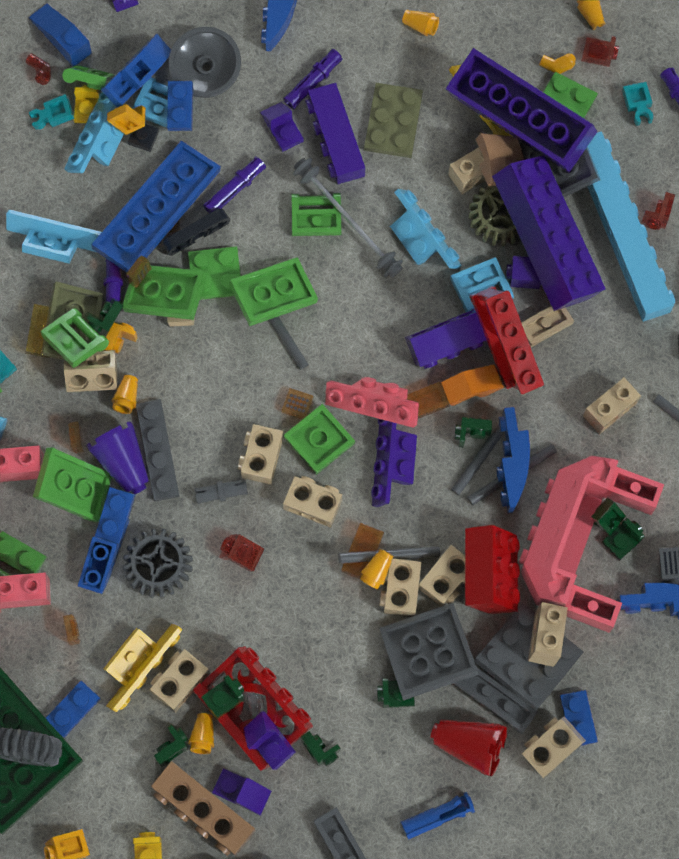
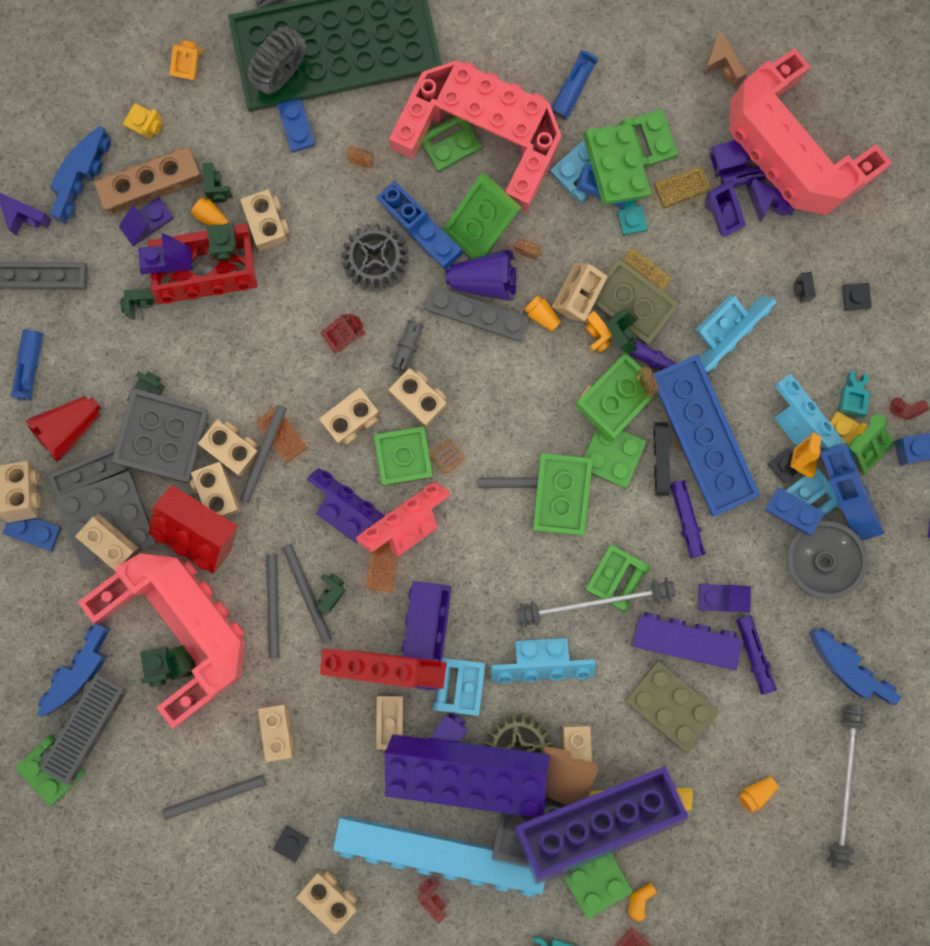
camera: 125 degrees right, 10 degrees up
bright green plate [41,308,109,368] -> none
yellow bracket [103,624,182,712] -> none
light orange cone [360,549,394,589] -> none
orange slope [441,364,504,406] -> none
blue slope [496,407,530,514] -> none

